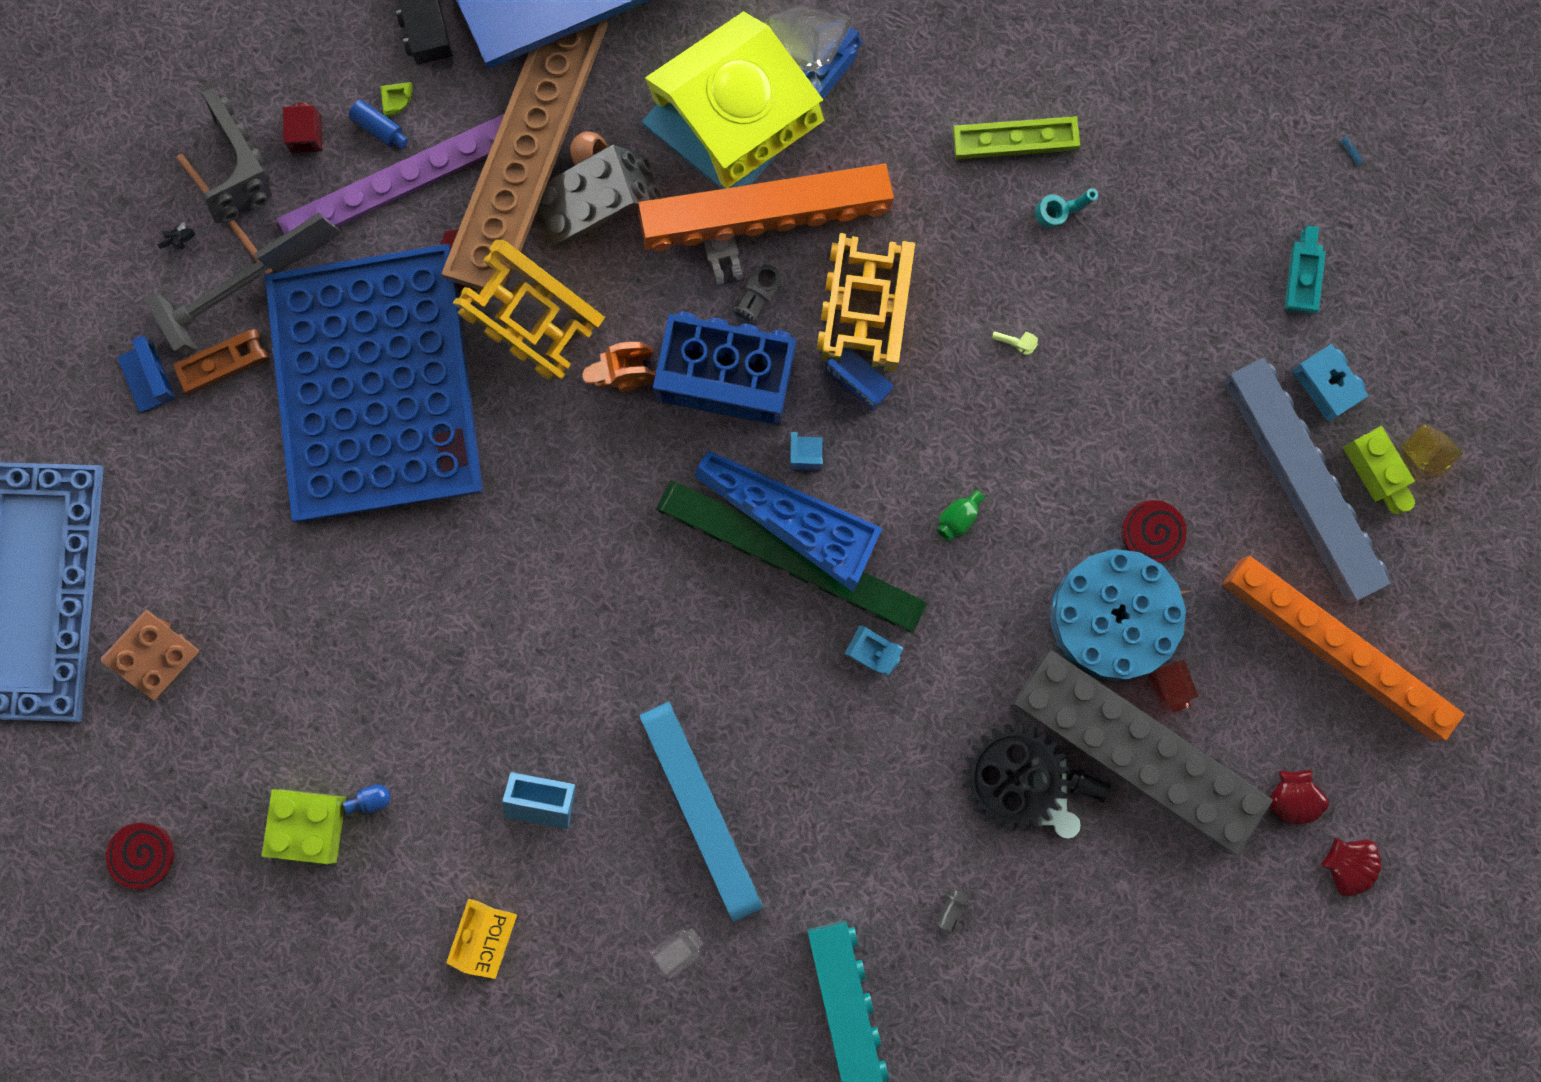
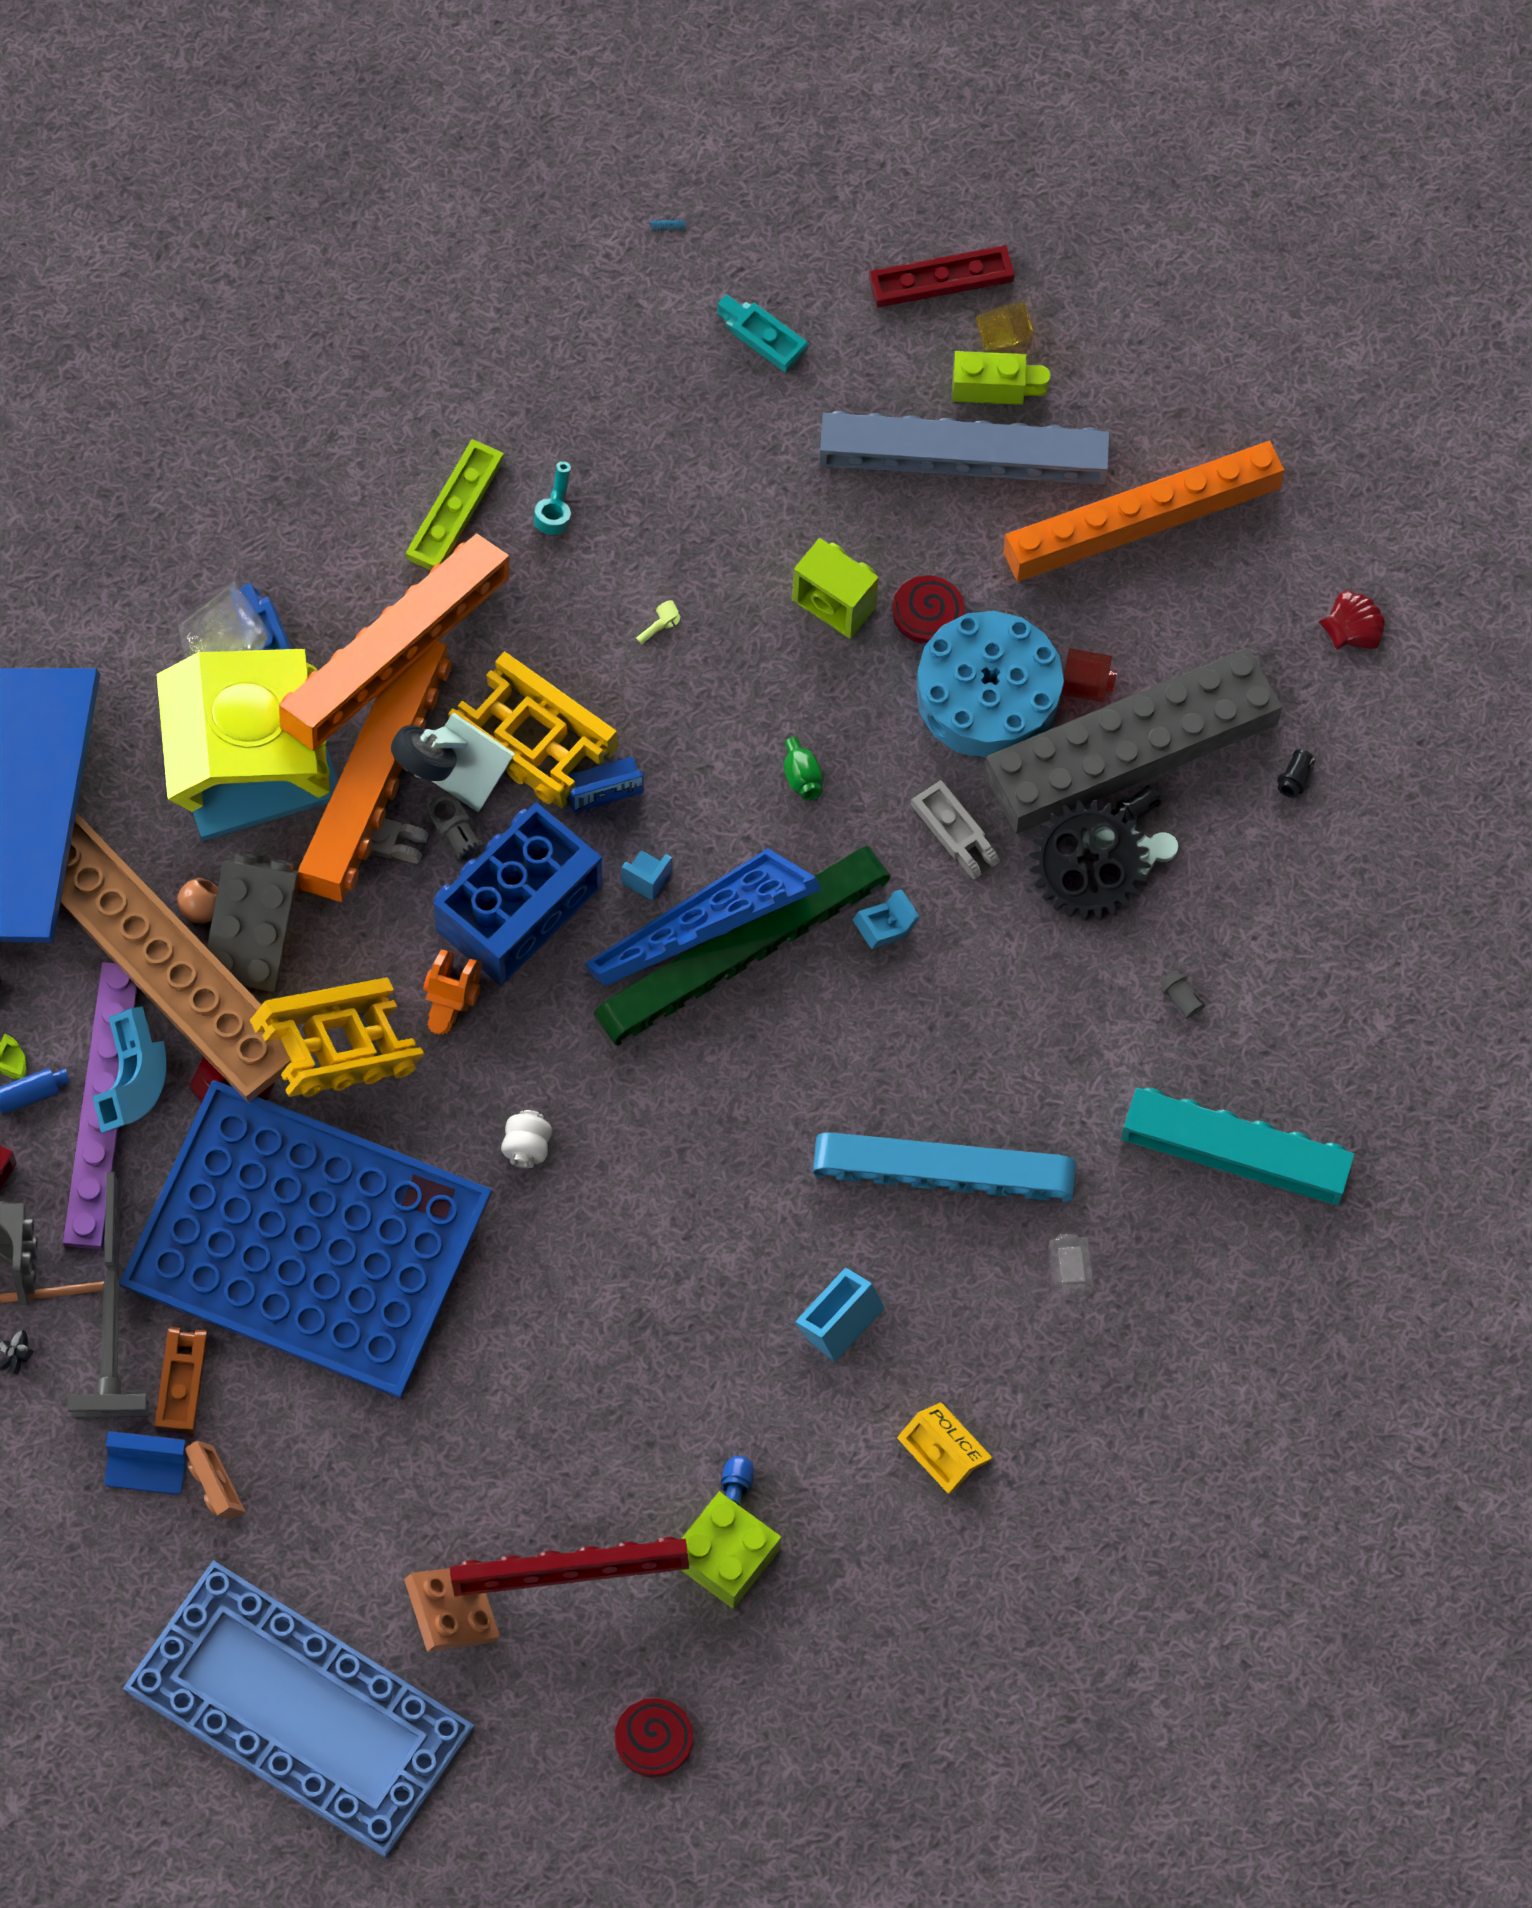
camera: 60 degrees left, 15 degrees down
dark red animal [1269,770,1329,824] -> none
dark azure brick [1292,344,1369,422] -> none
none -> dark azure arch [92,1006,166,1133]
none -> nougat plate [184,1441,246,1519]
none -> brick [279,533,509,751]
none -> light aqua plate [391,713,515,812]
none -> dark red plate [450,1537,689,1597]
none -> white piece [501,1110,552,1169]
none -> lime brick [792,538,879,639]
none -> dark red plate [869,245,1015,308]
none -> light grey hinge [911,780,1000,879]
none -> black pin [1277,749,1316,798]

